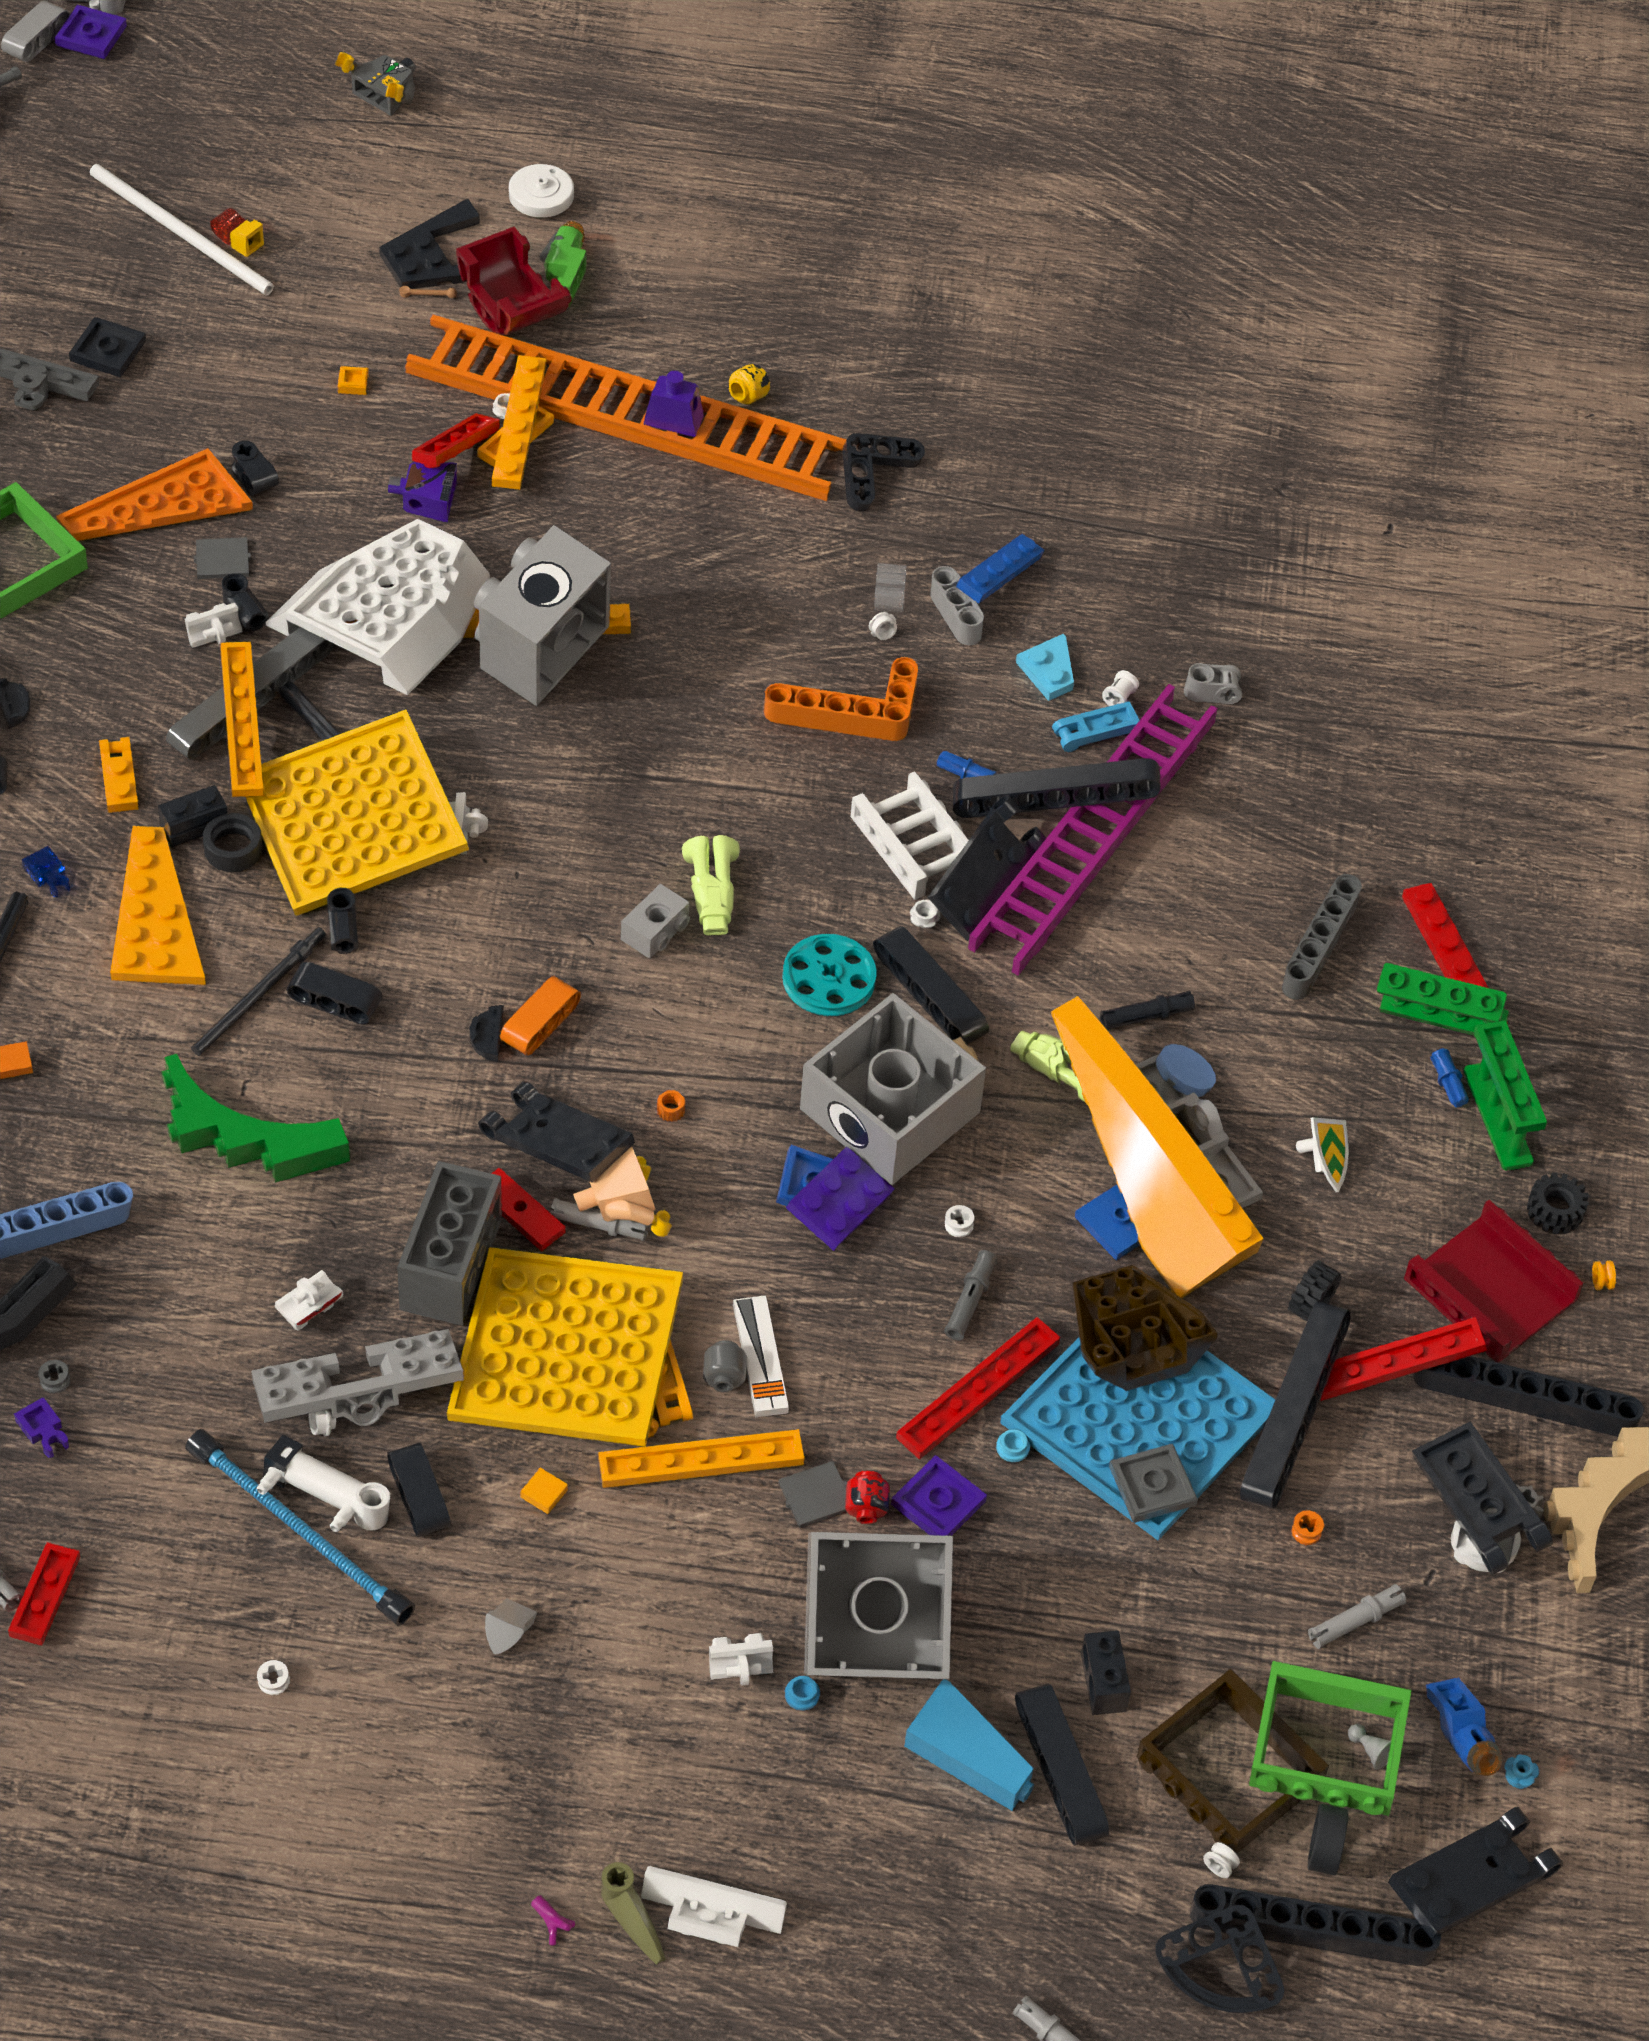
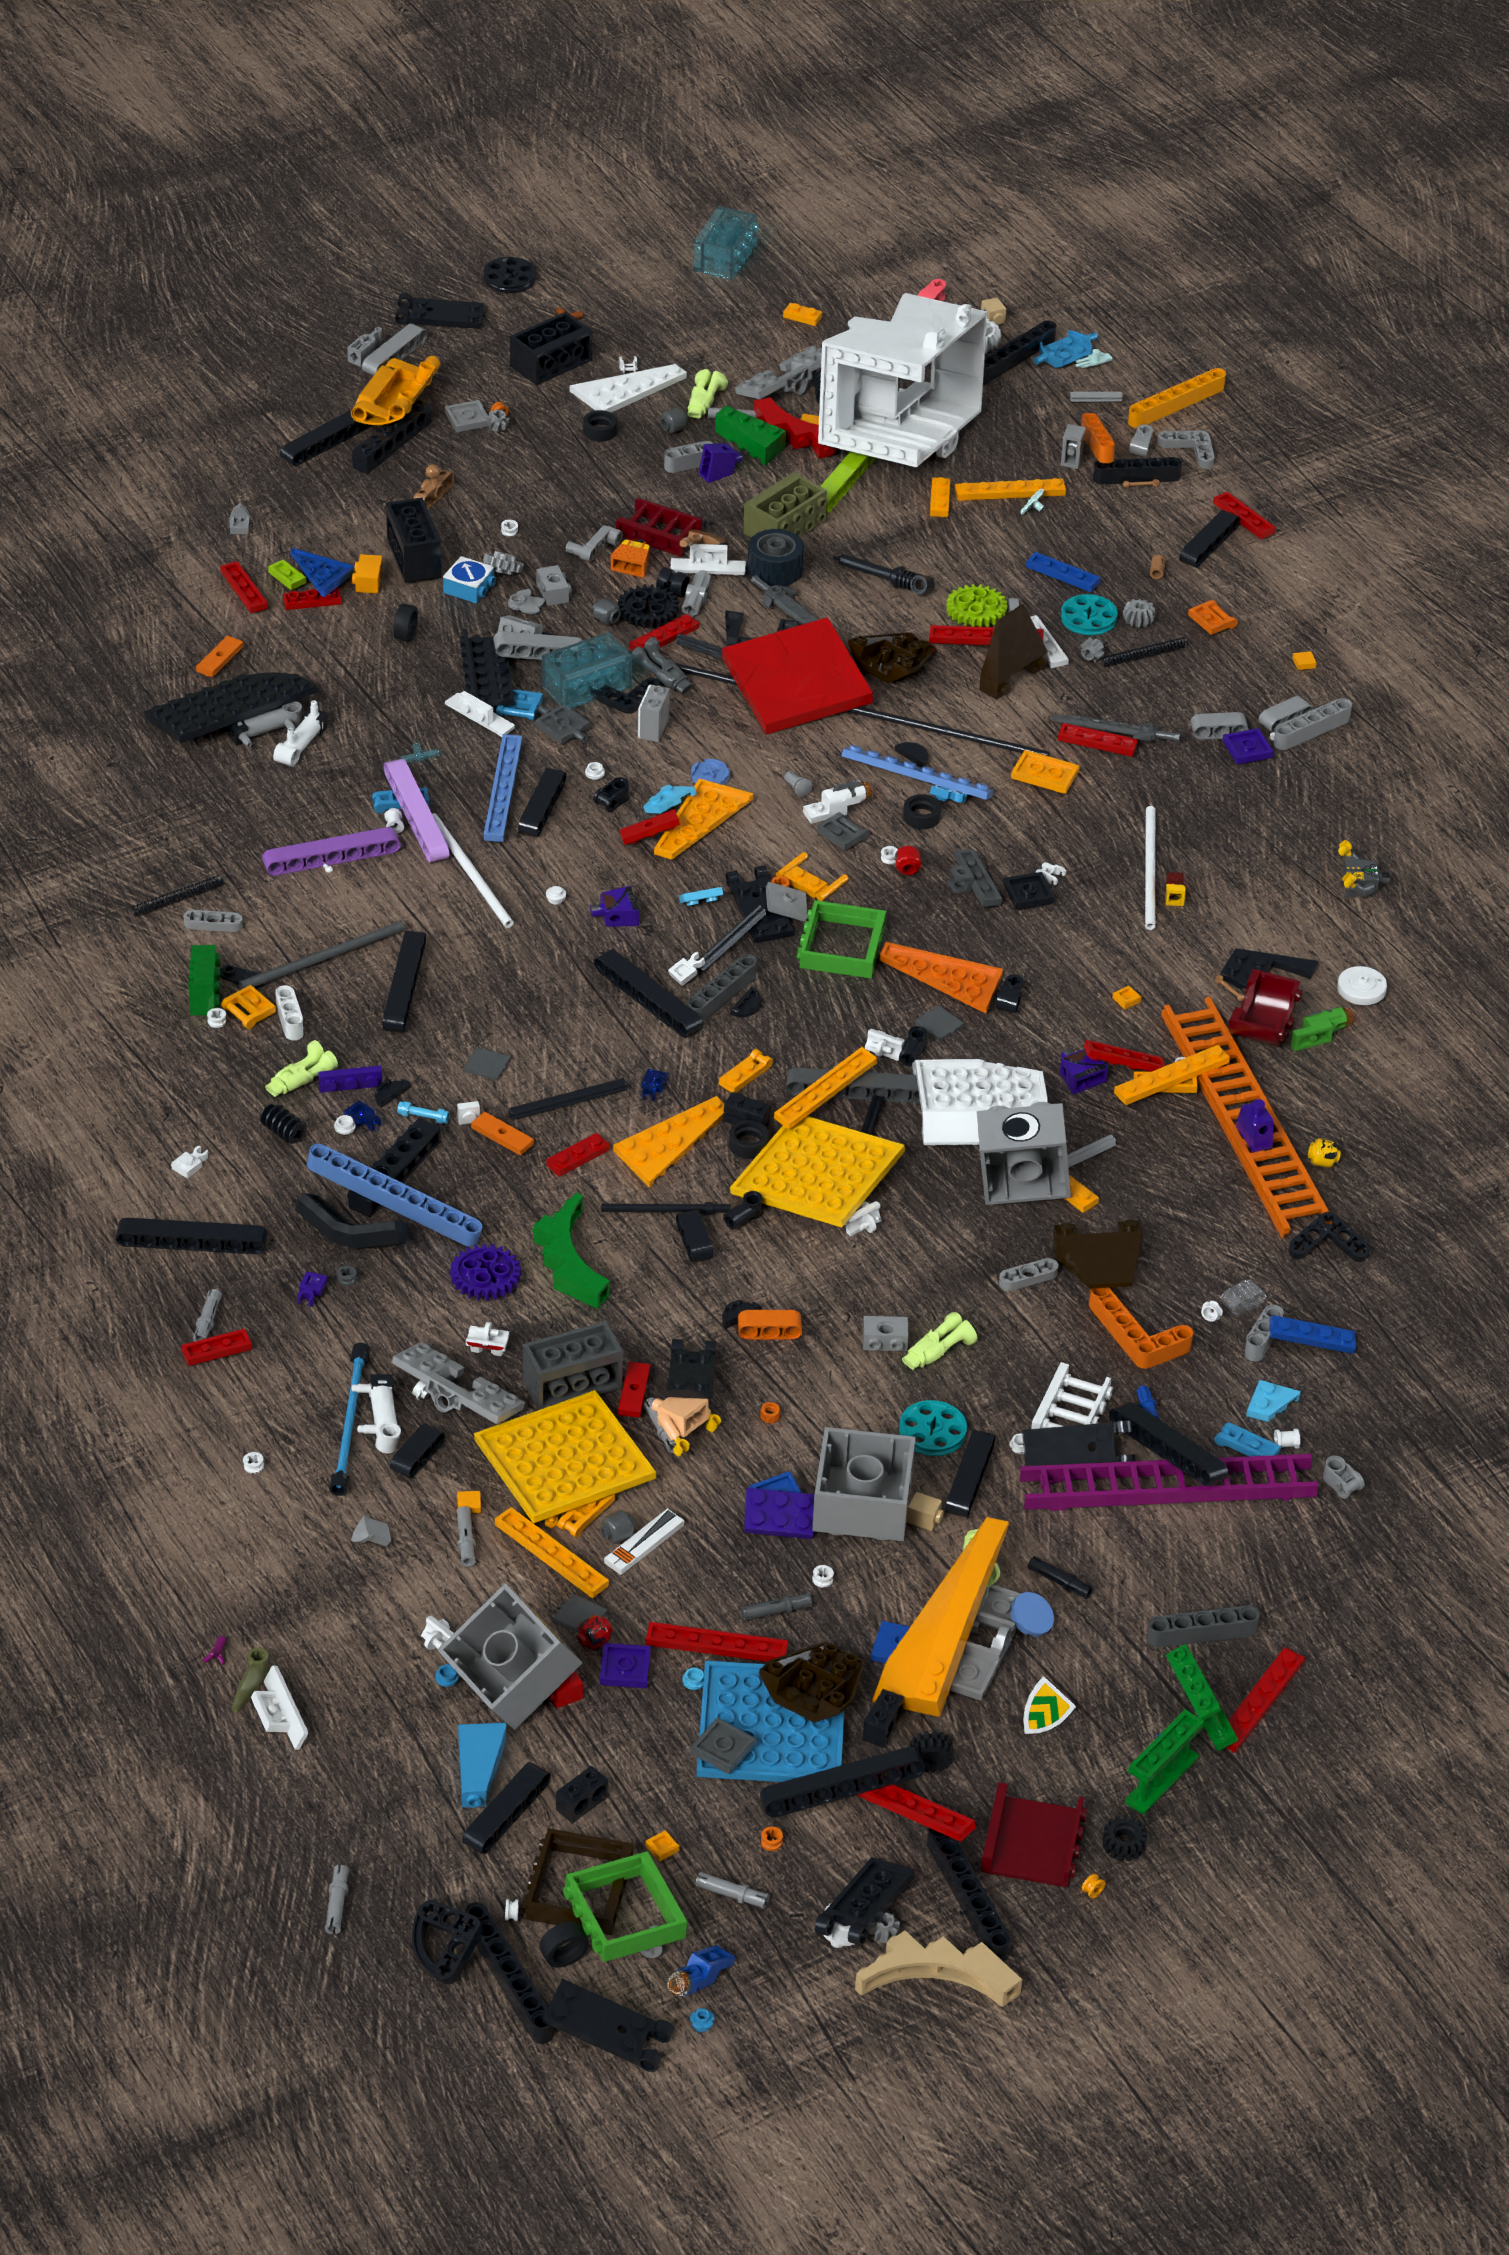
camera: 55 degrees right, 10 degrees down
none -> dark purple gear [450,1244,521,1301]
none -> light grey pin [456,1506,476,1567]
none -> red plate [546,1132,610,1177]
none -> light orange tile [645,1830,679,1862]
none -> black brick [862,1689,904,1748]
none -> light grey beam [999,1258,1059,1291]
none -> white piece [1036,862,1066,885]
none -> dark brown wedge [1053,1219,1143,1289]

